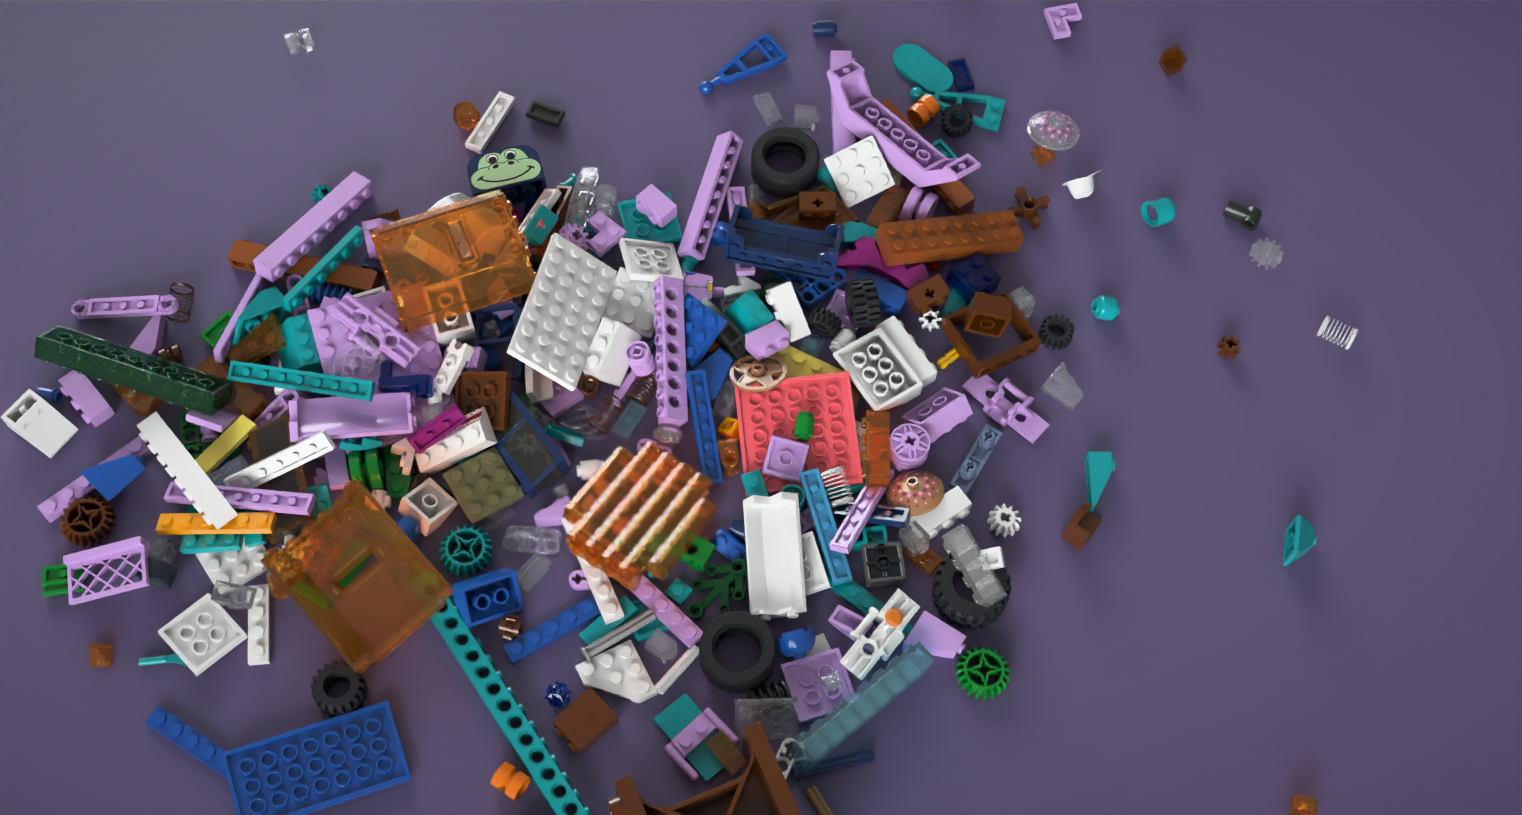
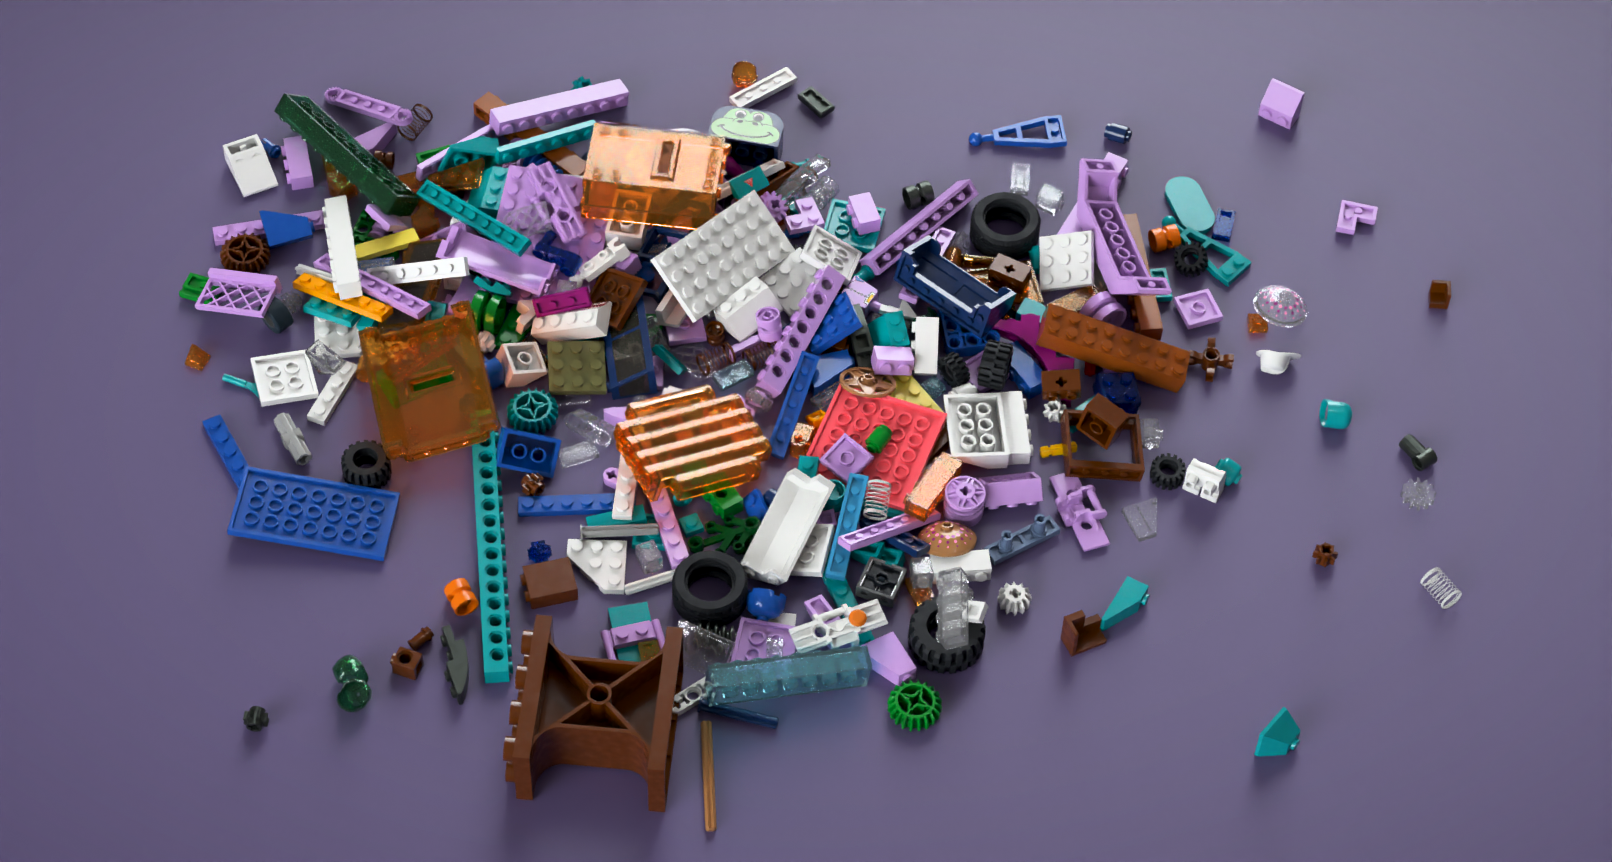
camera: 30 degrees right, 10 degrees down
none -> light grey piece [273,412,312,466]
none -> white axle [295,264,333,283]
none -> pearl dark grey wheel [902,180,935,210]
none -> lavender plate [1173,289,1223,330]
none -> white hips [1182,458,1226,503]

